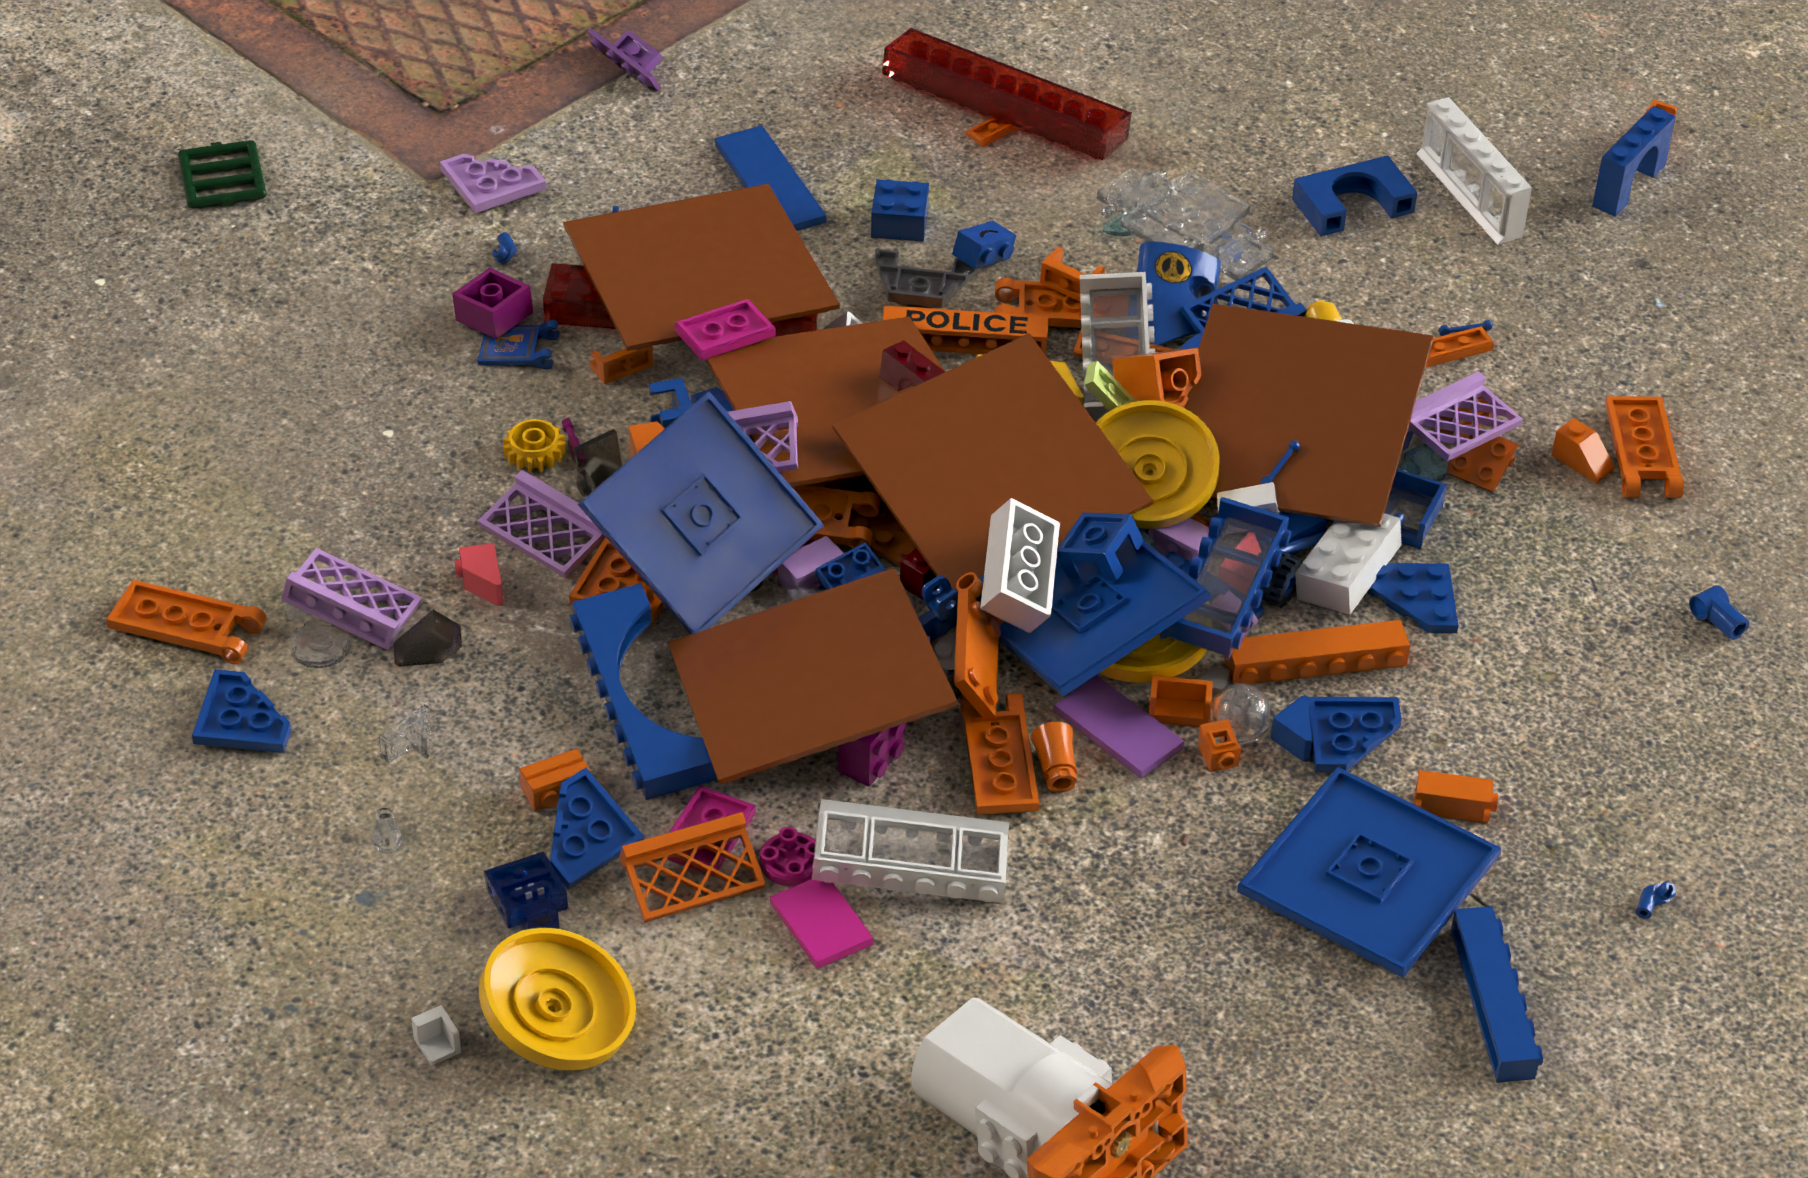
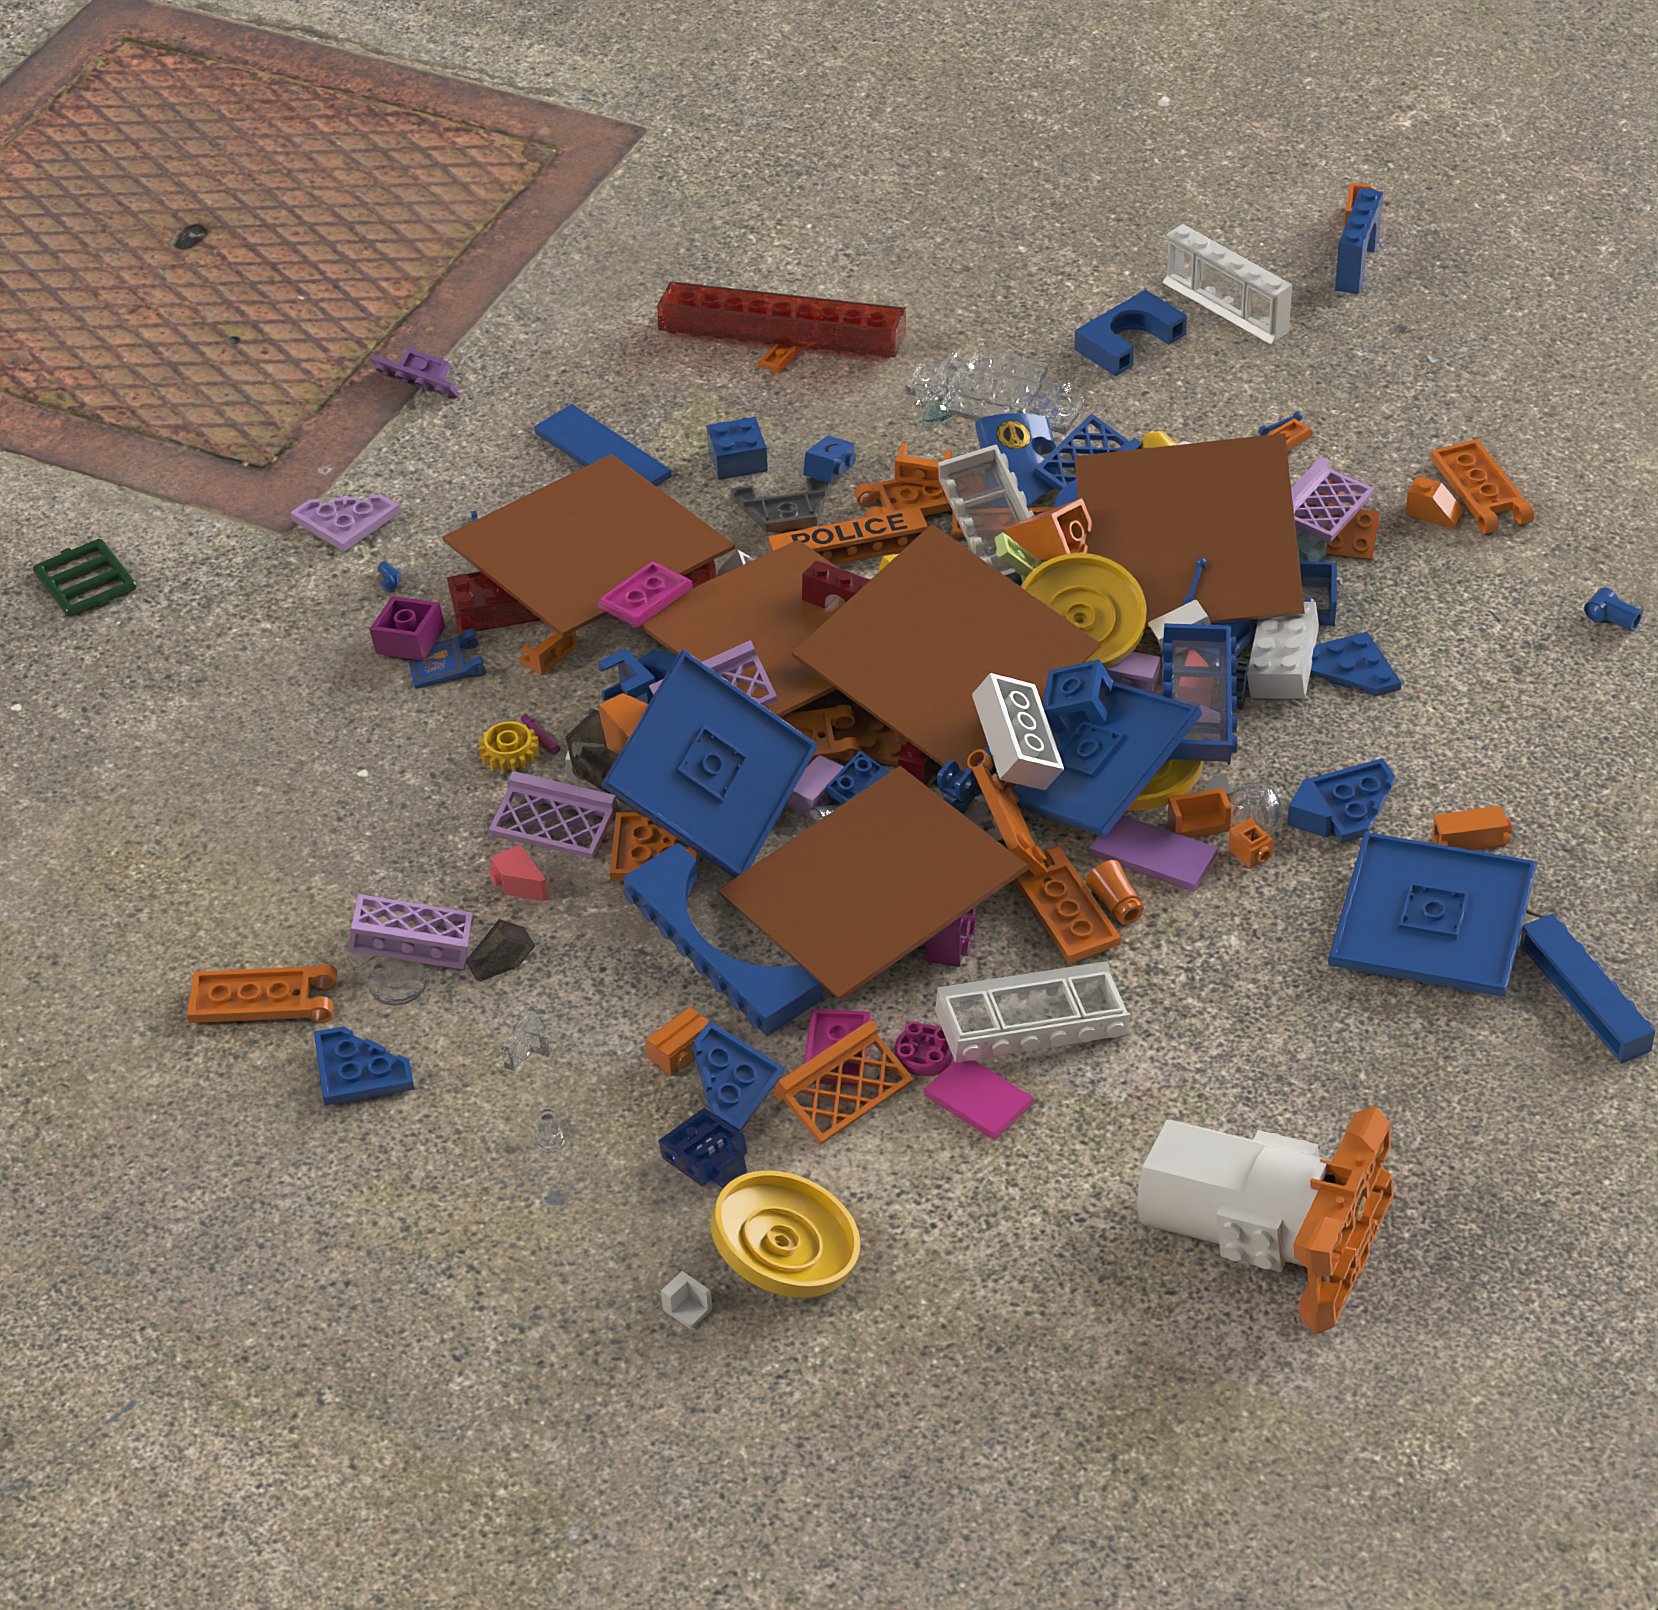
camera: 15 degrees left, 0 degrees up
orange brick [1224,620,1410,686] -> none

